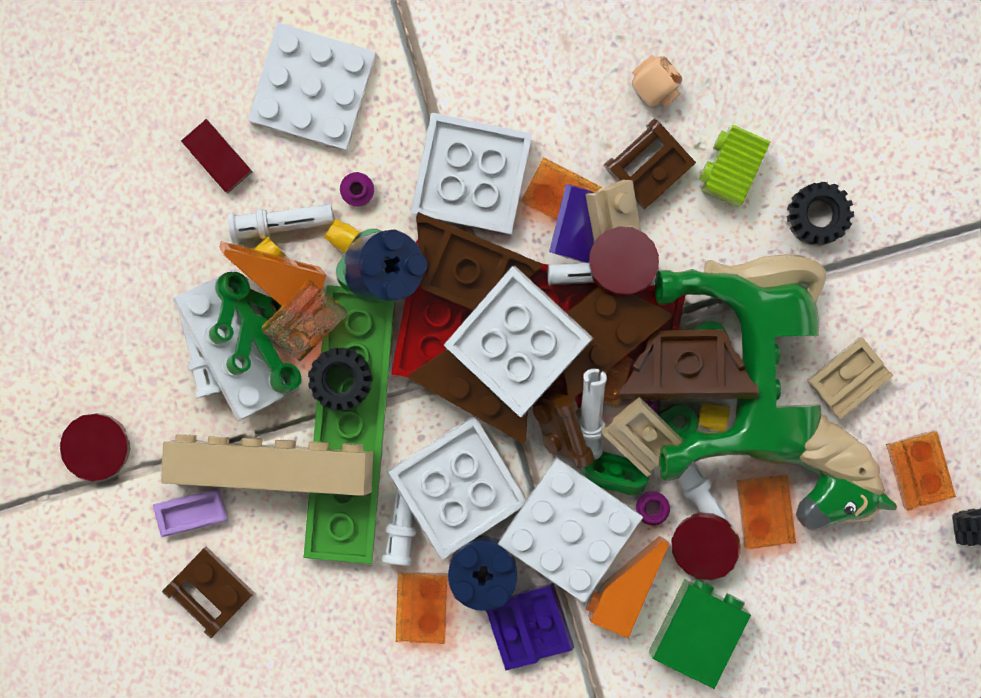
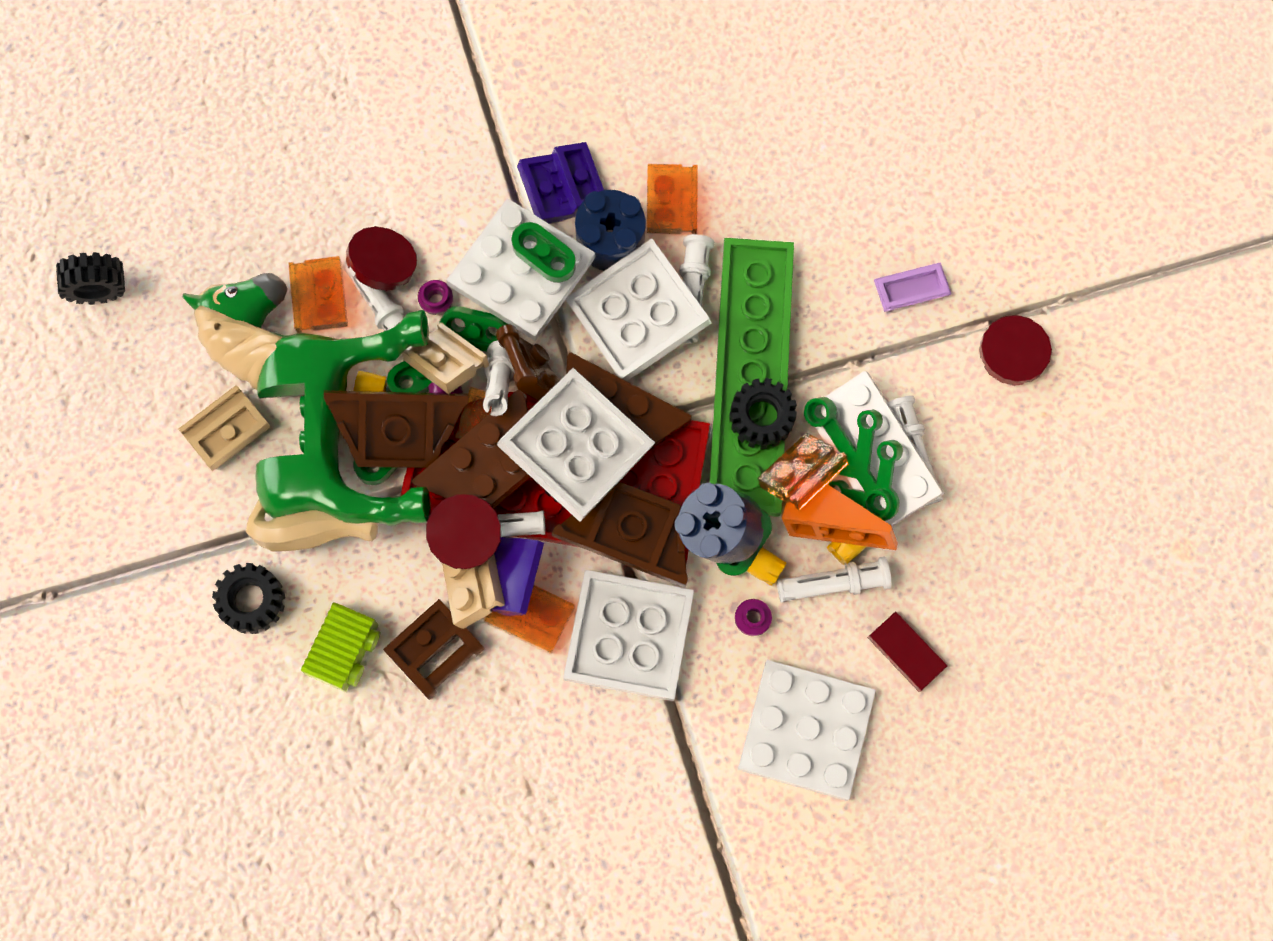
camera: 170 degrees right, 15 degrees down
tan brick [161,434,374,496] -> none
reddish brown plate [162,546,255,639] -> none
orange slope [586,536,670,639] -> none
light nougat head [632,55,682,107] -> none
green brick [649,578,751,689] -> none
clear orange plate [886,430,956,511] -> none
none -> green plate [511,222,576,283]

